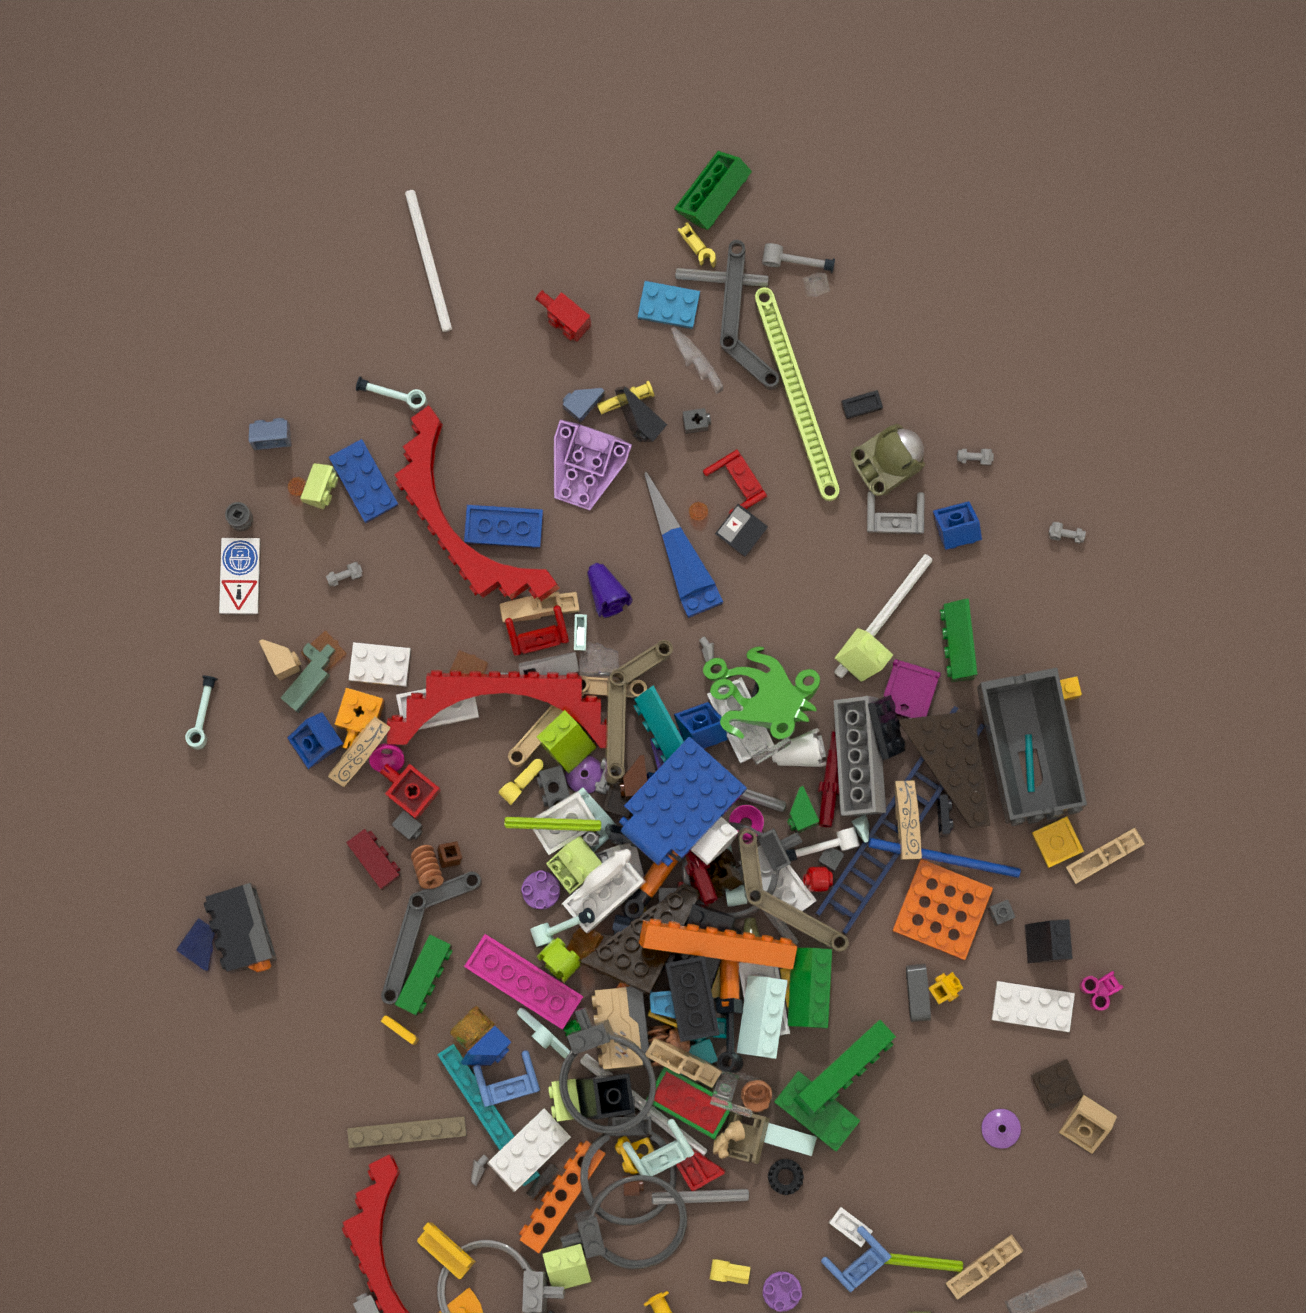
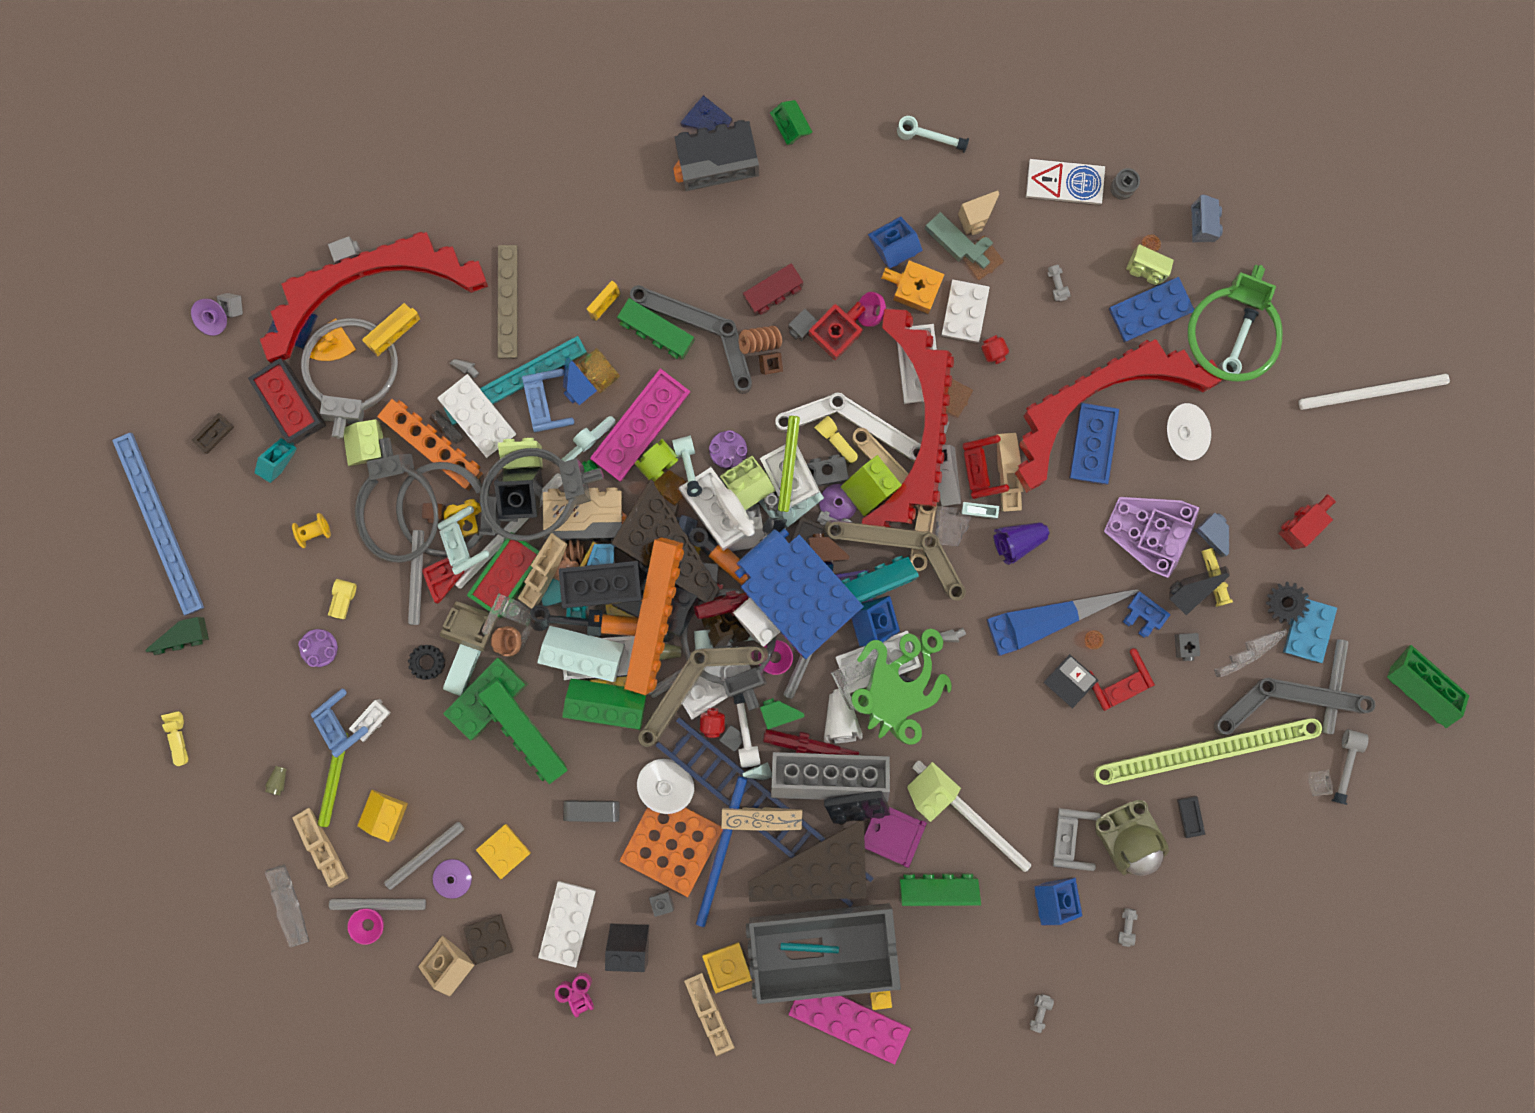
camera: 95 degrees right, 5 degrees up
tan slope [328,717,390,787] -> none
light yellow piece [677,222,717,268] -> none
tan arm [713,1121,745,1159] -> none
yellow brick [928,972,963,1004] -> none
black plate [936,795,953,838] -> none
none -> light grey axle [329,899,426,910]
none -> dark pink piece [348,908,384,945]
none -> yellow slope [357,790,408,842]
none -> light grey axle [384,822,464,890]
none -> yellow plate [476,824,531,879]
none -> white hat [637,759,694,814]
none -> green panel [770,100,812,145]
none -> white piece [775,393,921,462]
none -> dark pink plate [788,996,911,1065]
none -> red head [981,335,1009,364]
none -> blue plate [1122,591,1171,638]
none -> white hat [1167,403,1211,460]
none -> bright green brick [1188,265,1283,382]
none -> black gear [1266,582,1311,625]

